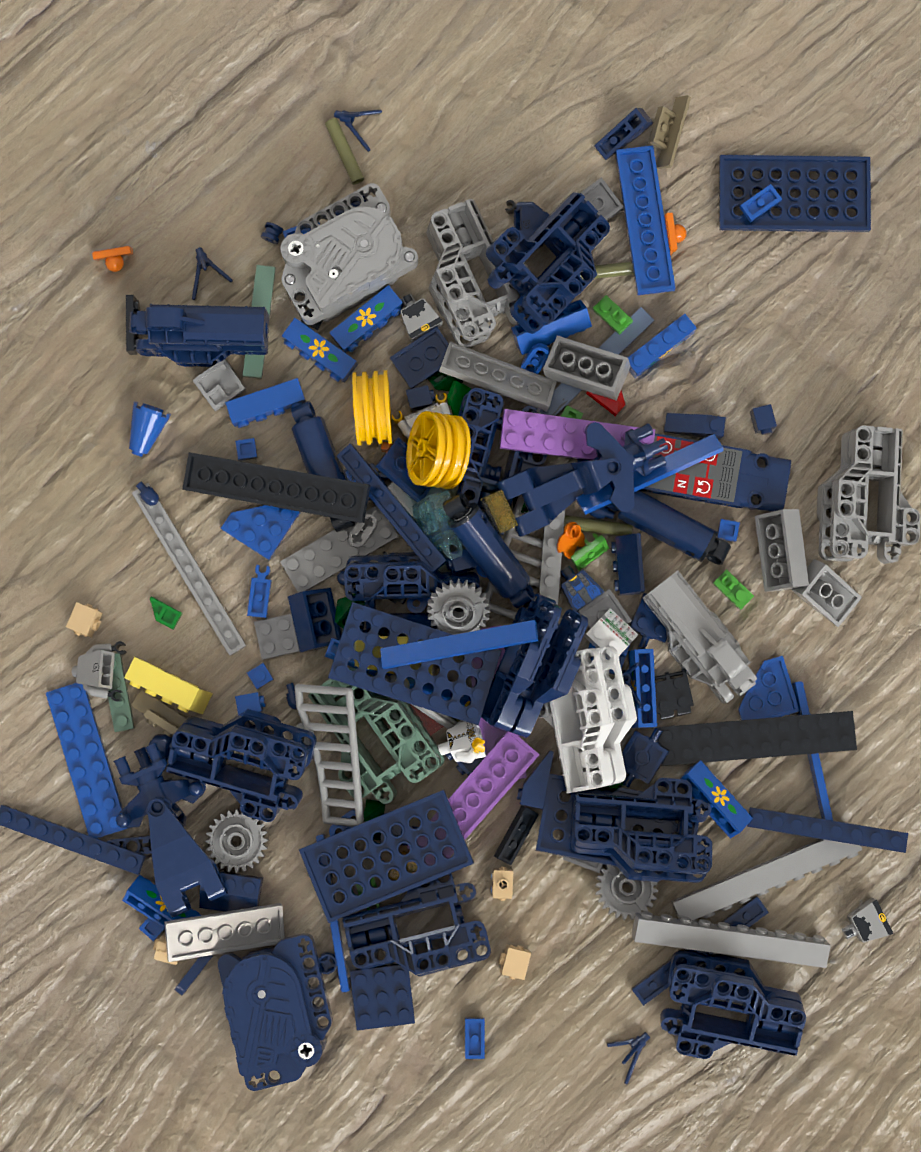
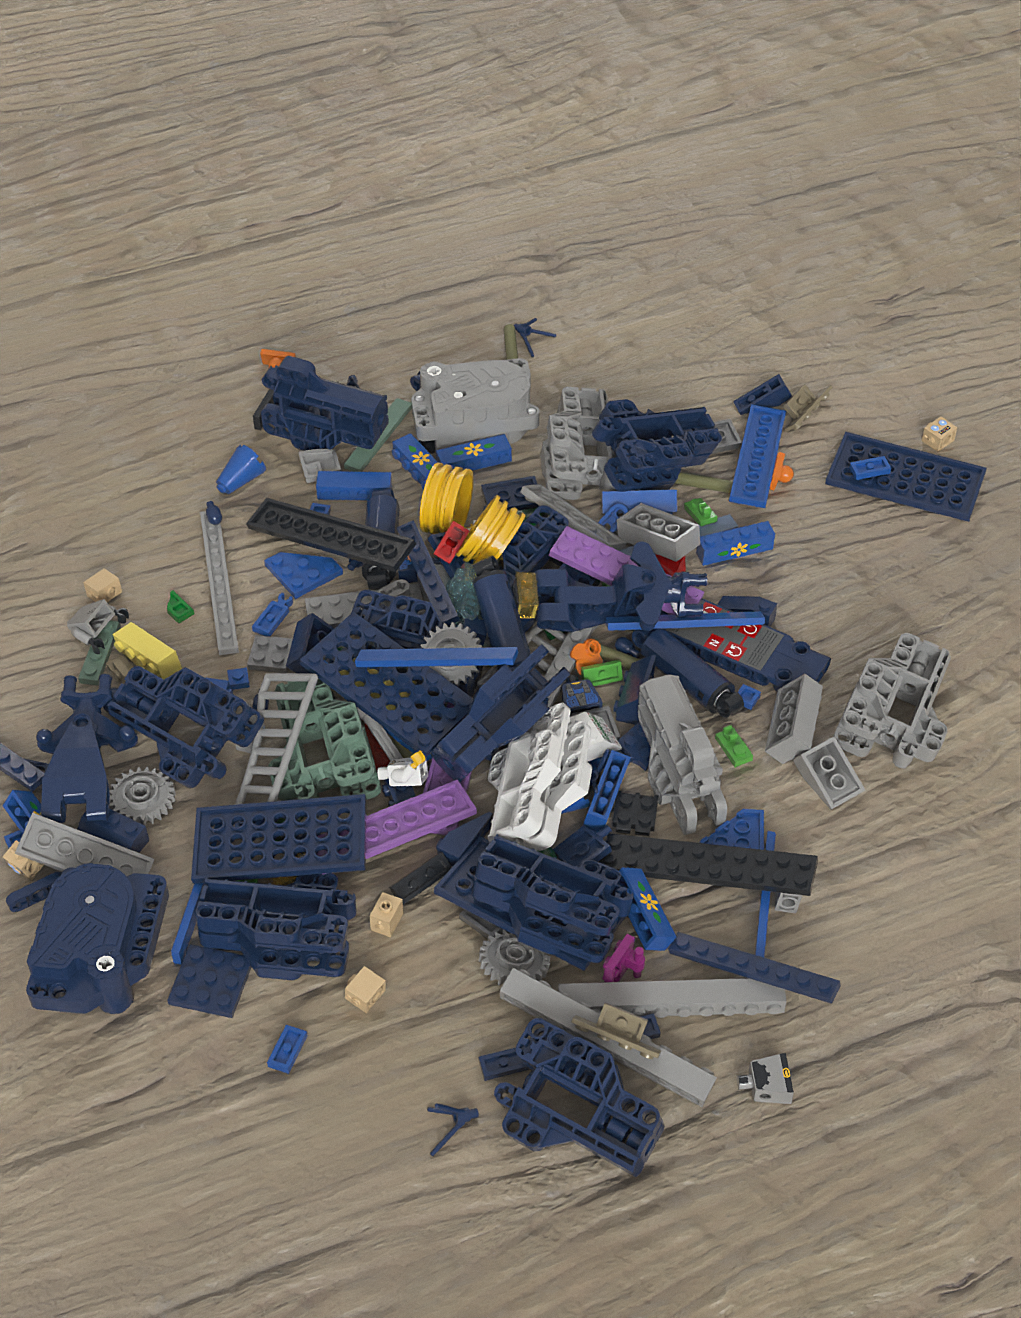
camera: 20 degrees right, 35 degrees down
blue plate [46,683,128,838] -> none
dark blue wheel [319,952,337,974] -> none
torso [400,294,443,343] -> none
dark blue brick [750,404,777,435] -> none
none -> red arch [433,521,470,564]
none -> dark tan bracket [571,1002,662,1059]
none -> magenta plate [602,934,645,983]
none -> tan head [922,417,957,452]

